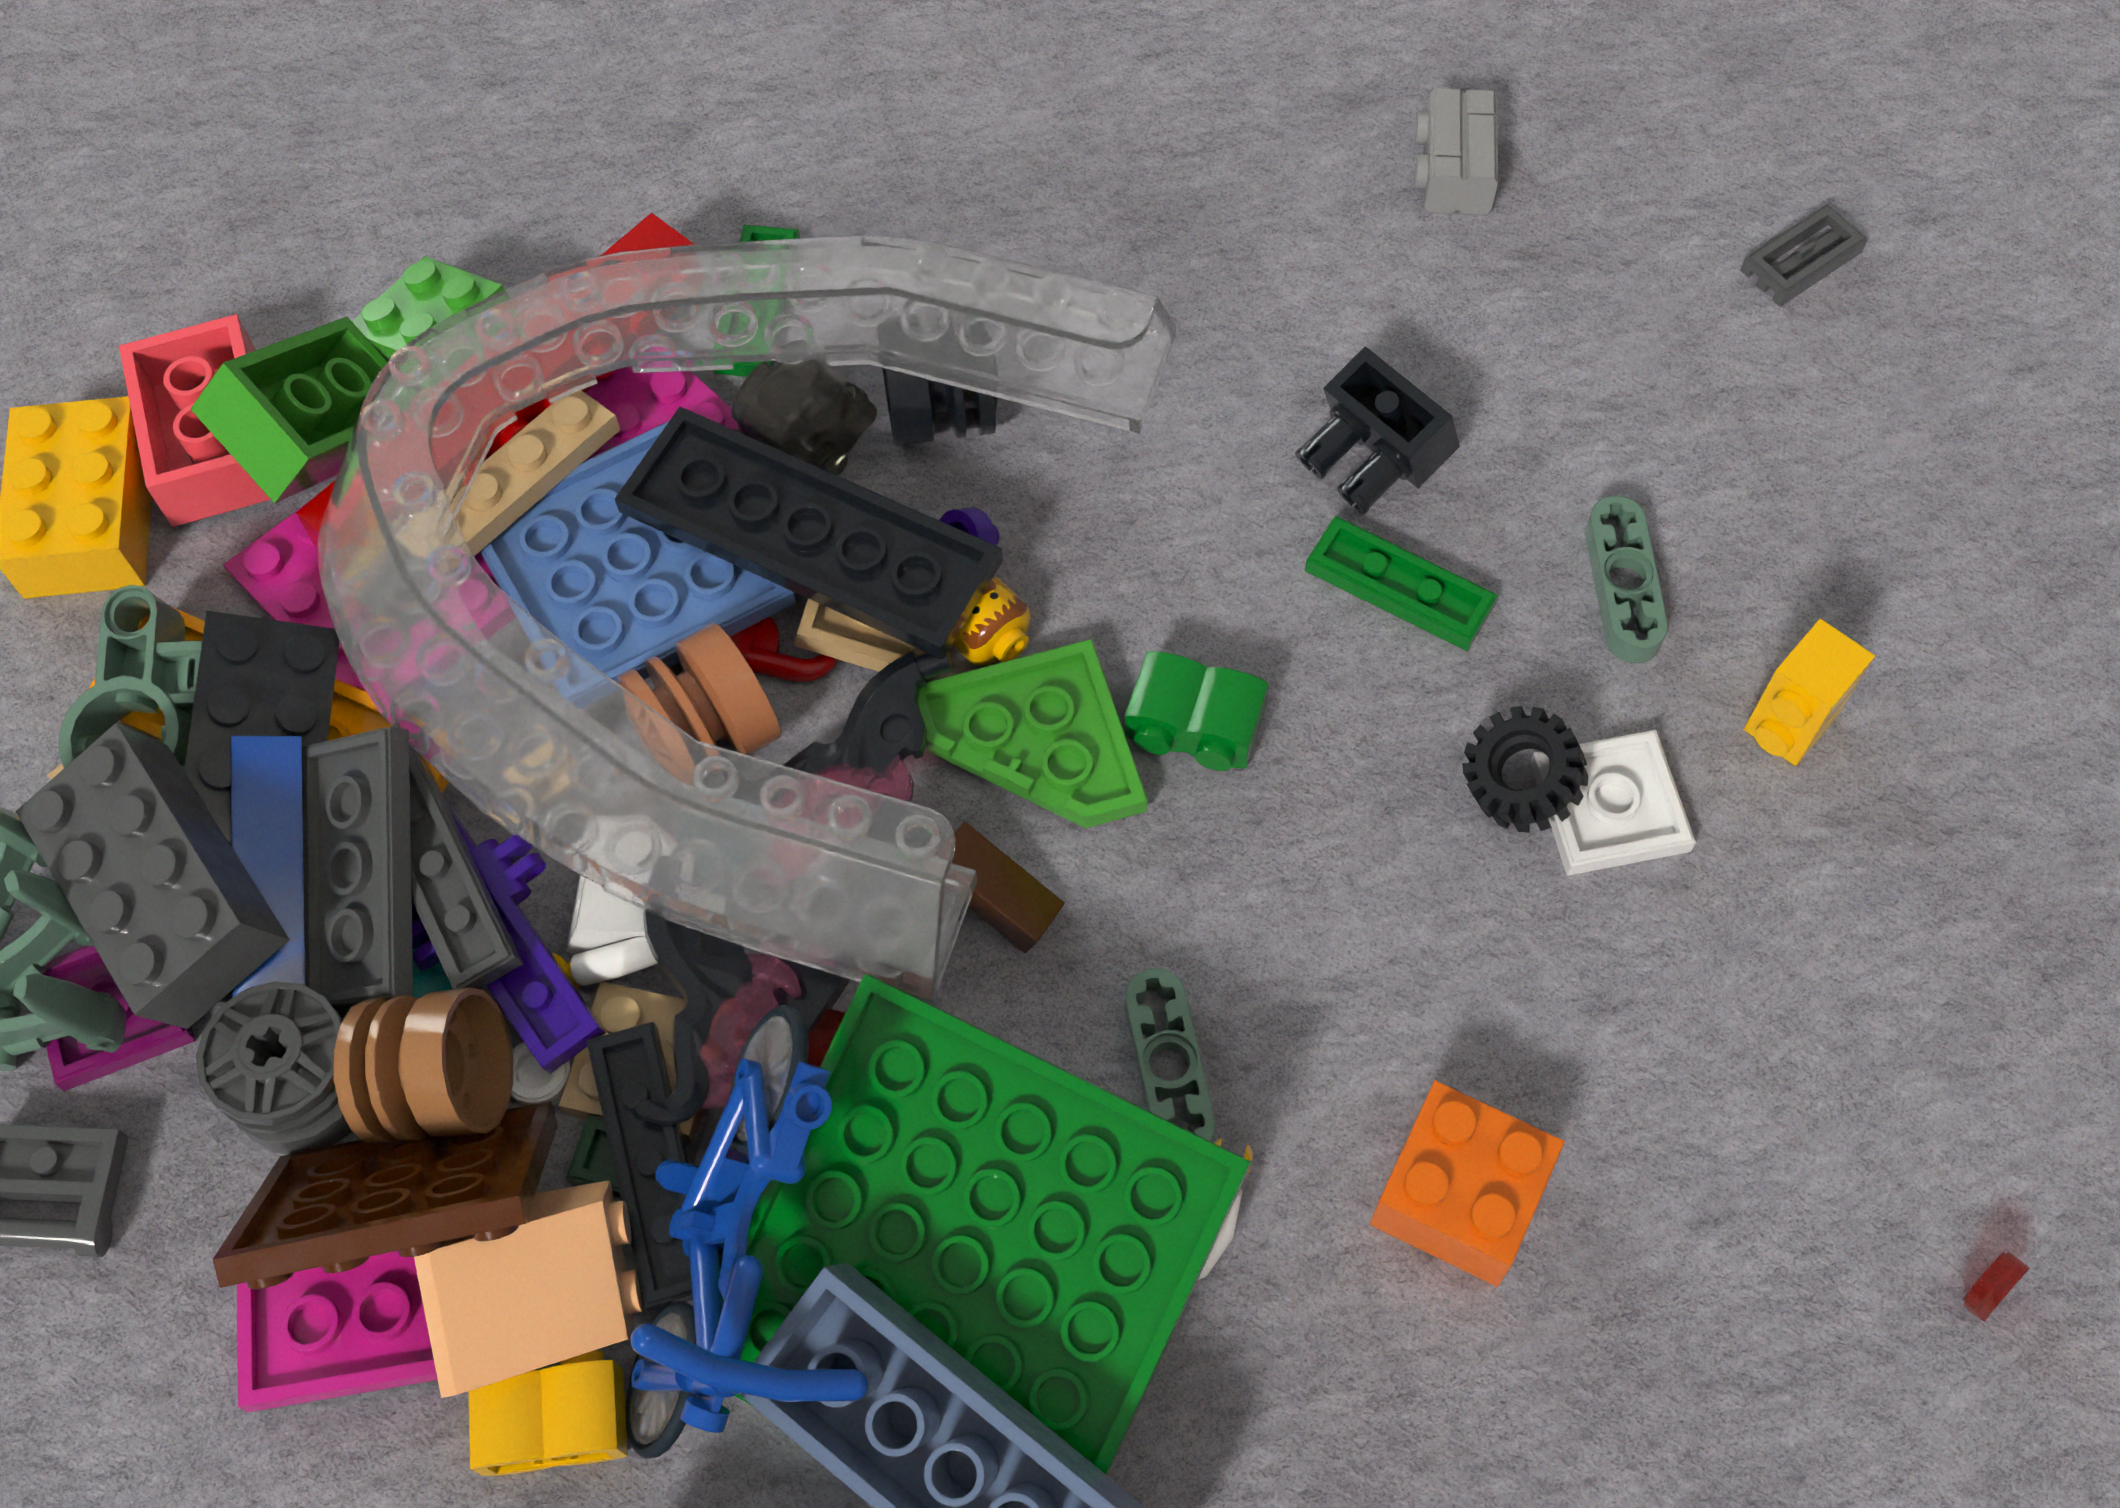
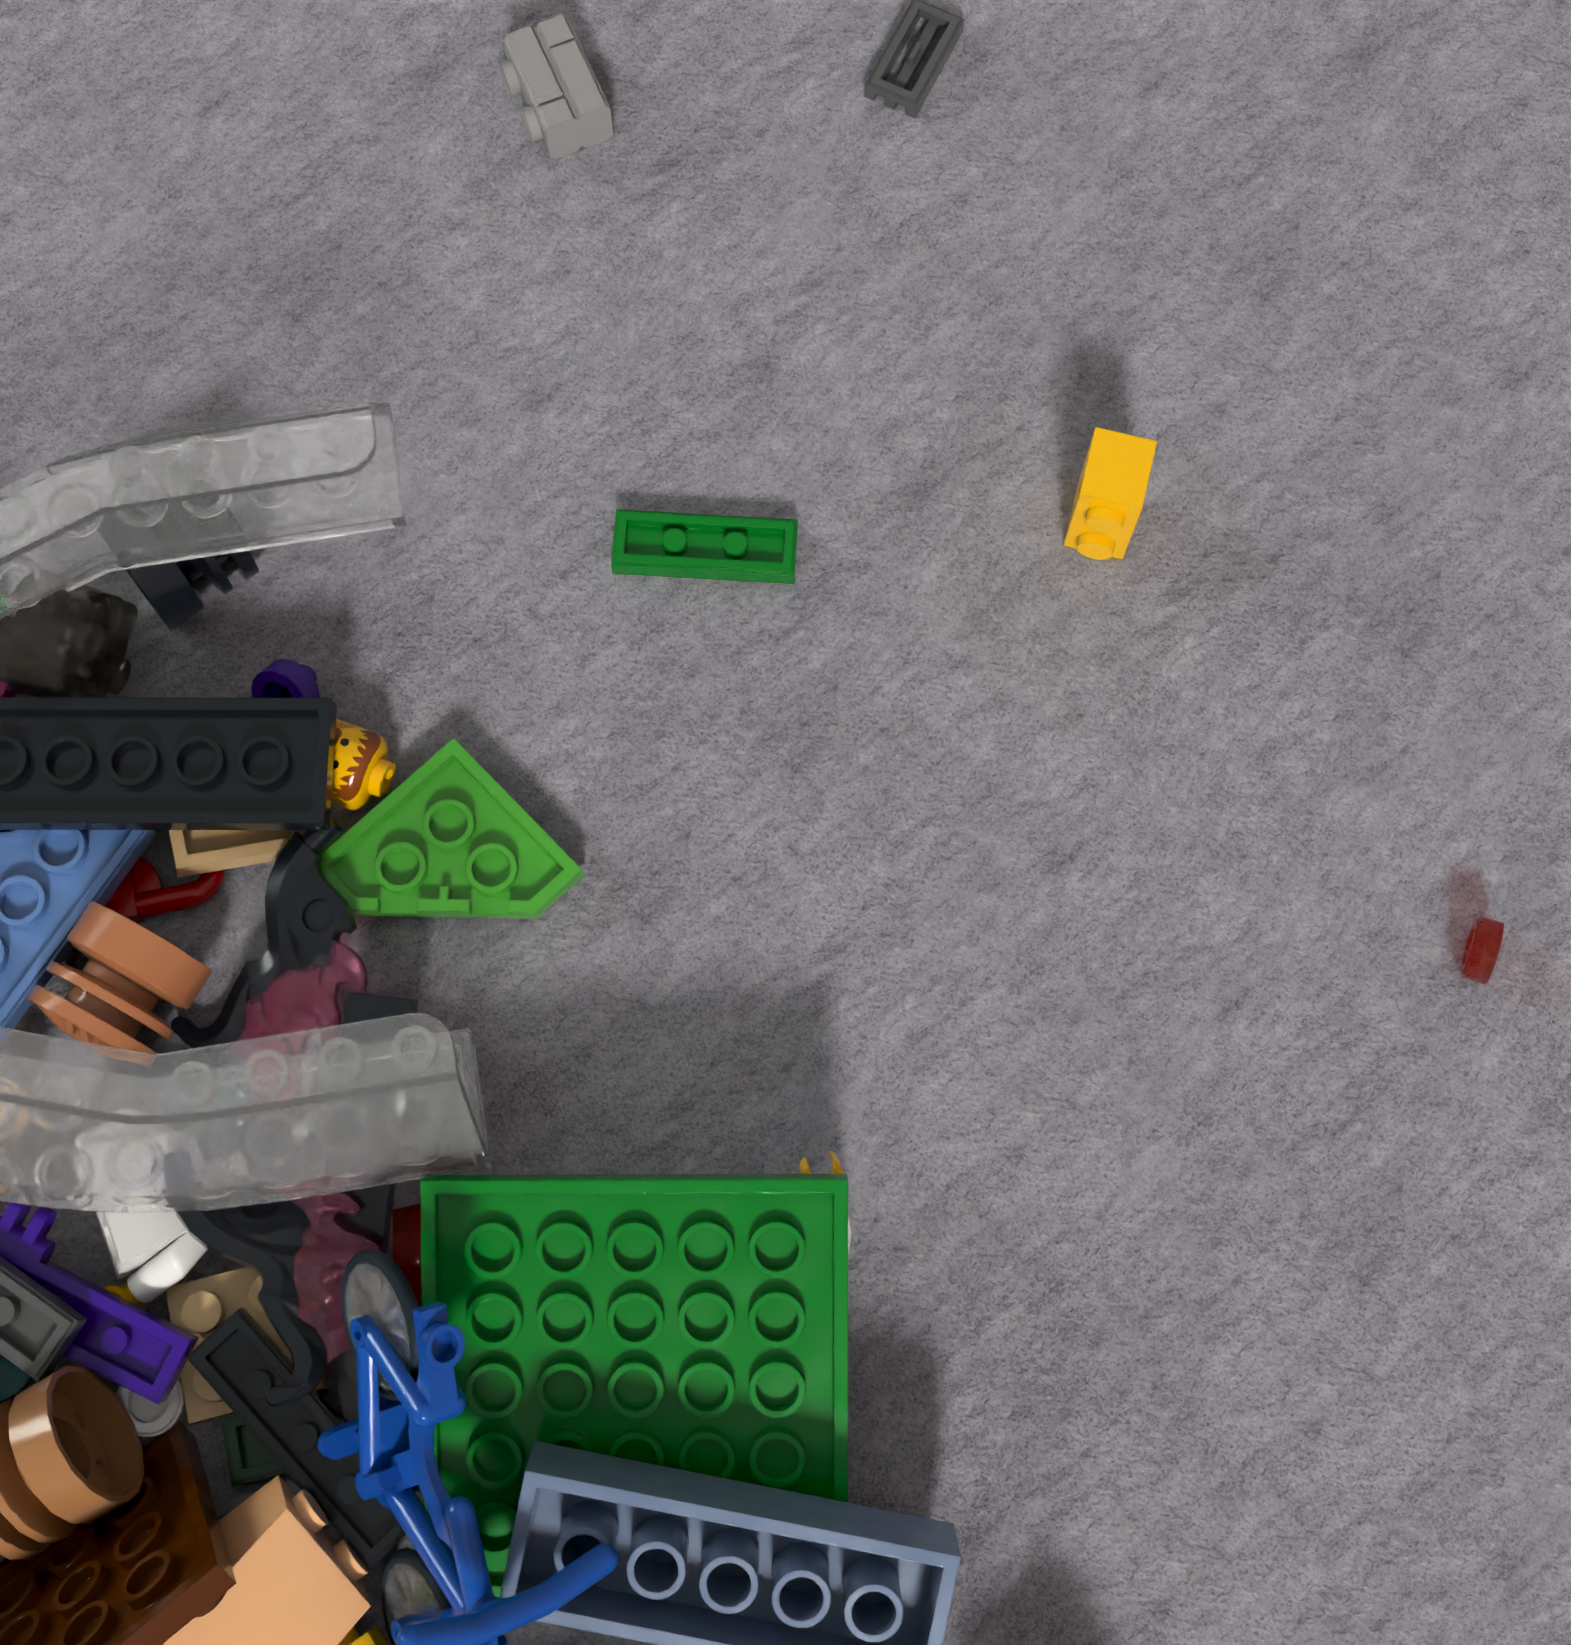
camera: 30 degrees left, 10 degrees up
reddish brown slope [924,821,1065,953] -> none
green brick [1125,651,1269,771] -> none
sand green beam [1125,968,1215,1142] -> none
black brick [1295,346,1460,515] -> none
orange brick [1369,1080,1565,1287] -> none
black tyre [1462,706,1589,833] -> none
white tile [1530,730,1696,876] -> none
sand green beam [1585,495,1668,663] -> none

